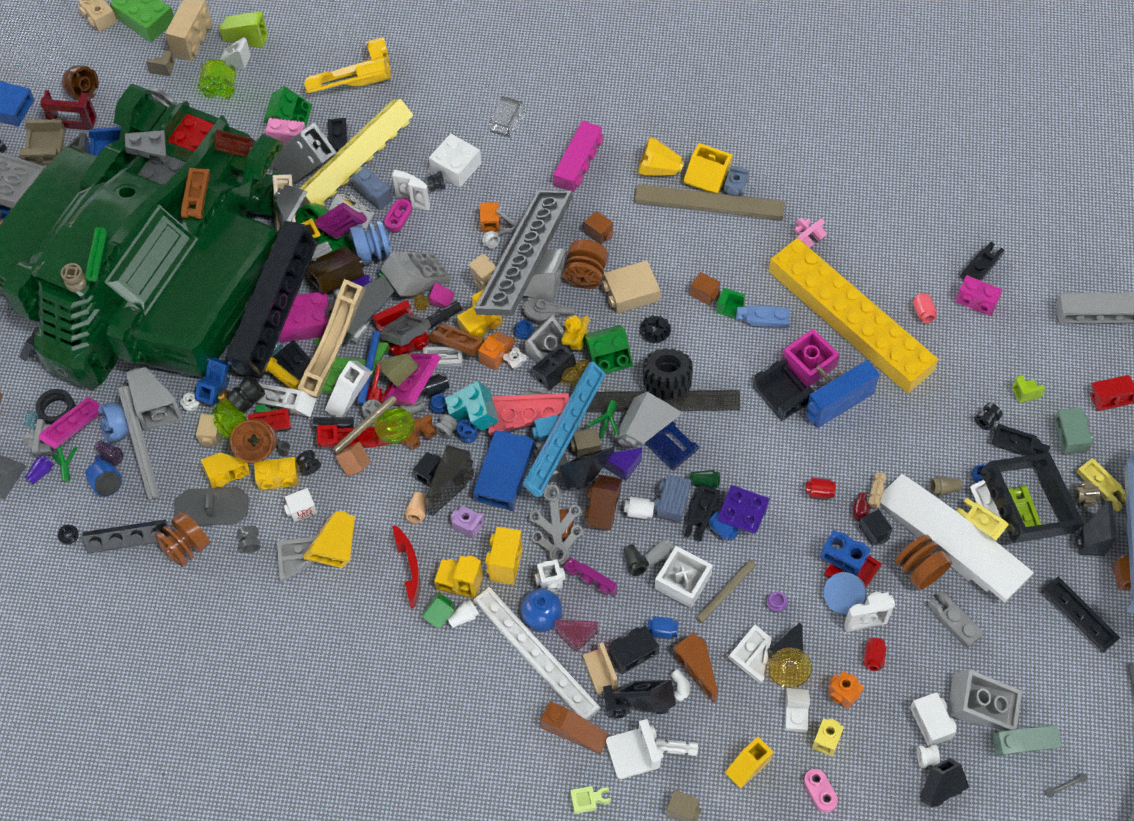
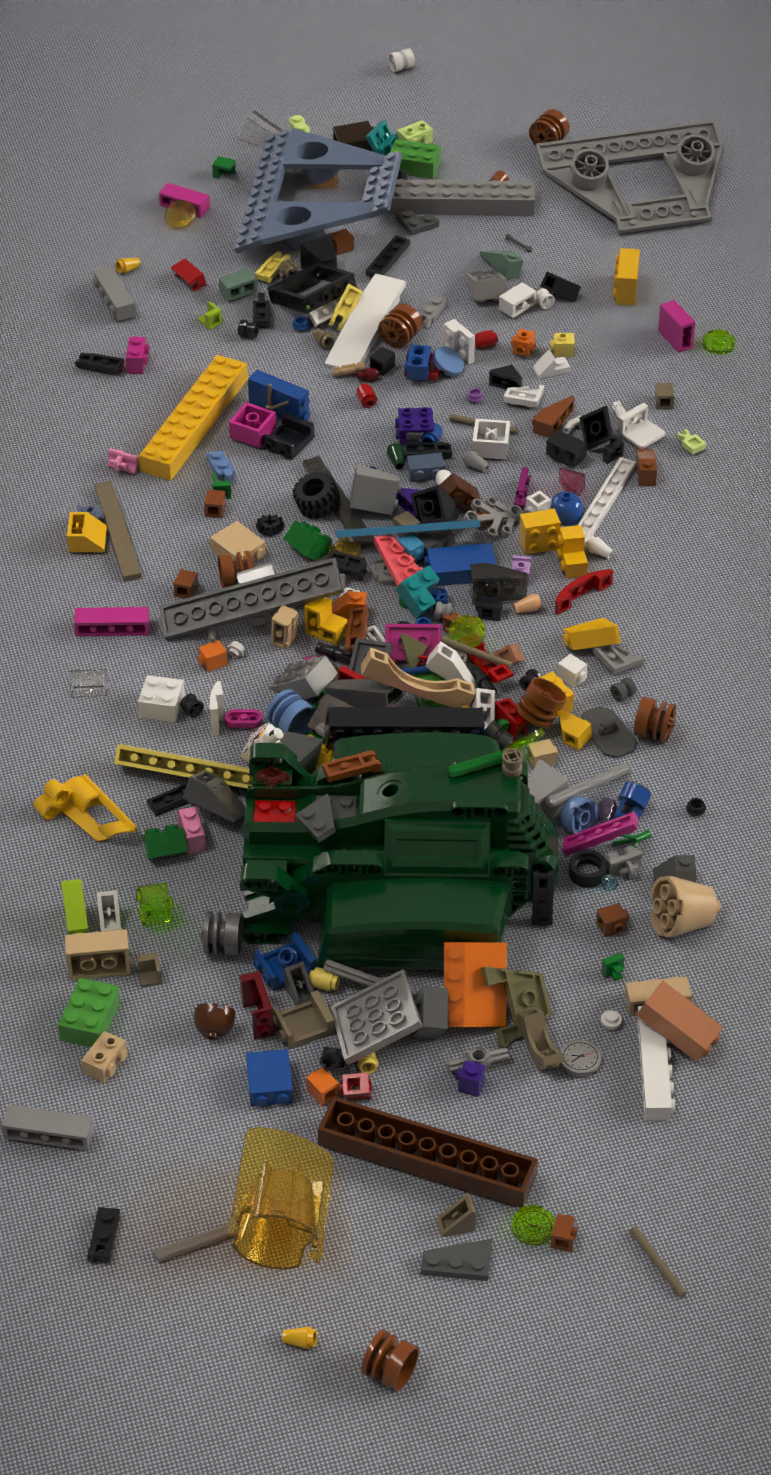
camera: 115 degrees left, 15 degrees down
dark purple cone [25,454,54,484] -> none
black plate [82,519,168,553] -> none
magenta plate [315,202,367,239] -> none
sand blue brick [353,167,392,210] -> none
panel [422,591,455,629] -> none
yellow hips [561,315,590,350] -> none
tan panel [583,642,618,696] -> none
green plant [588,400,619,439] -> none
pearl dark grey cone [623,544,647,576] -> none
yellow cone [638,136,684,175] -> none
blue brick [647,616,678,639] -> none
yellow slope [725,737,774,789] -> none
clear yellow dish [769,648,812,688] -> none
bright pink plate [804,769,838,813] -> none
coral brick [912,293,937,323] -> none

